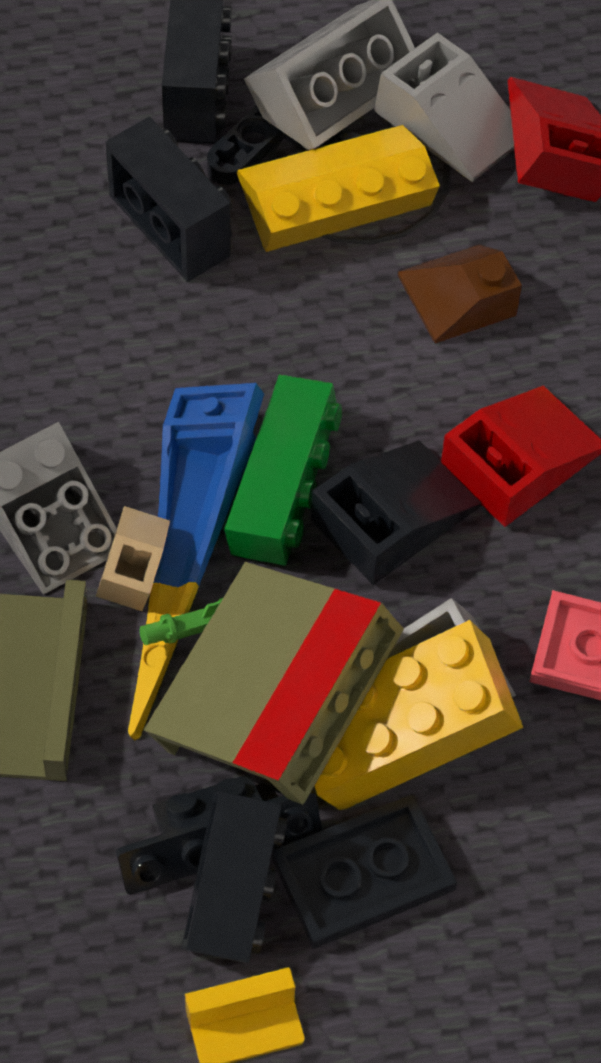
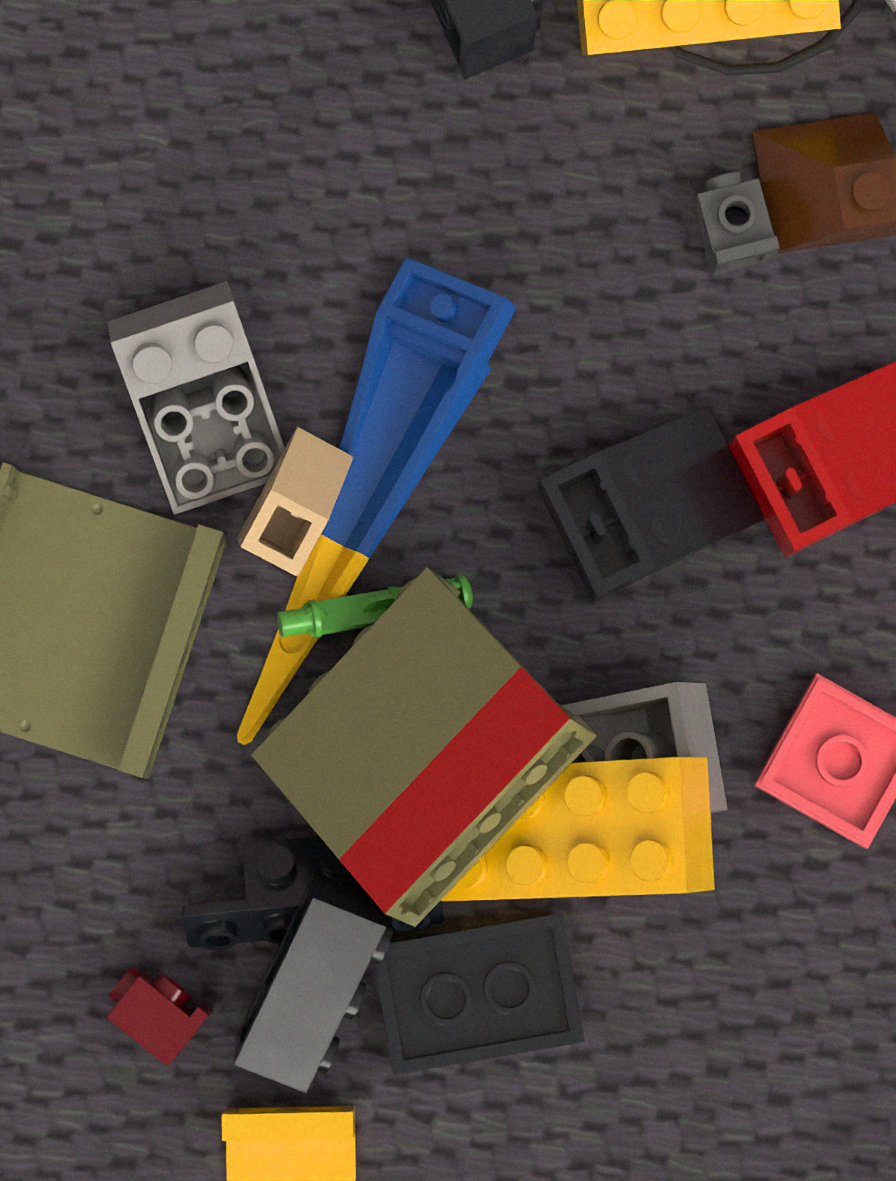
camera: 15 degrees right, 25 degrees up
green brick [224,374,342,565] -> none
none -> dark red brick [106,966,213,1067]
none -> dark grey brick [693,172,780,276]

